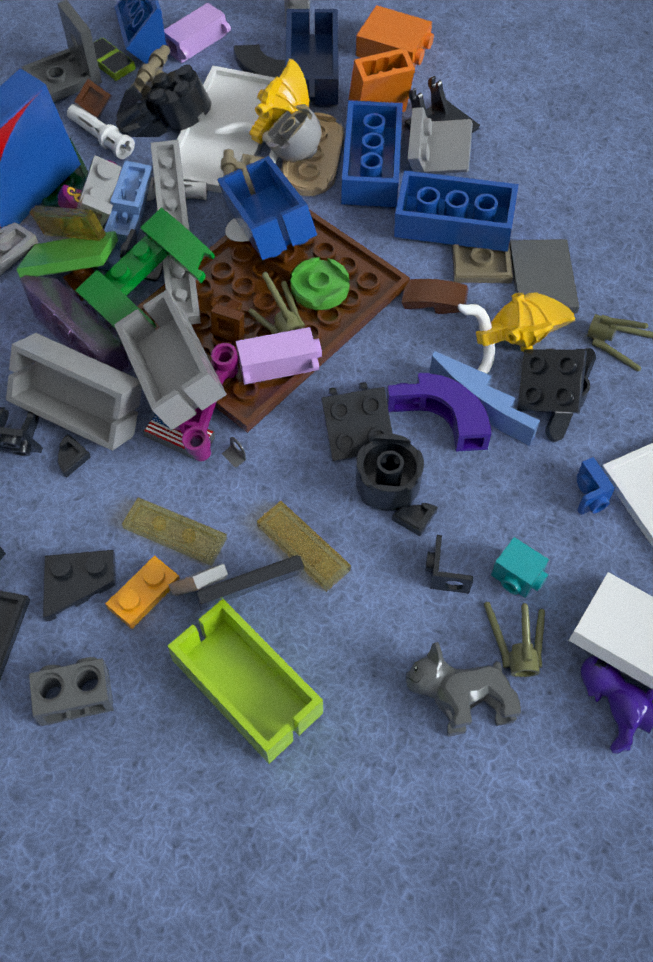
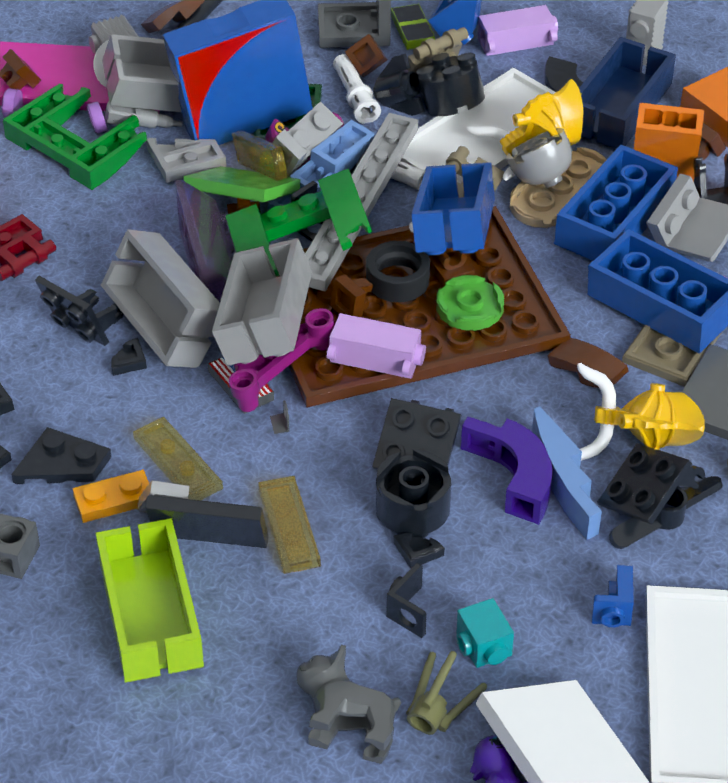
camera: 30 degrees right, 15 degrees down
olive plant [248,272,305,334] -> none
none -> black tyre [366,241,430,302]

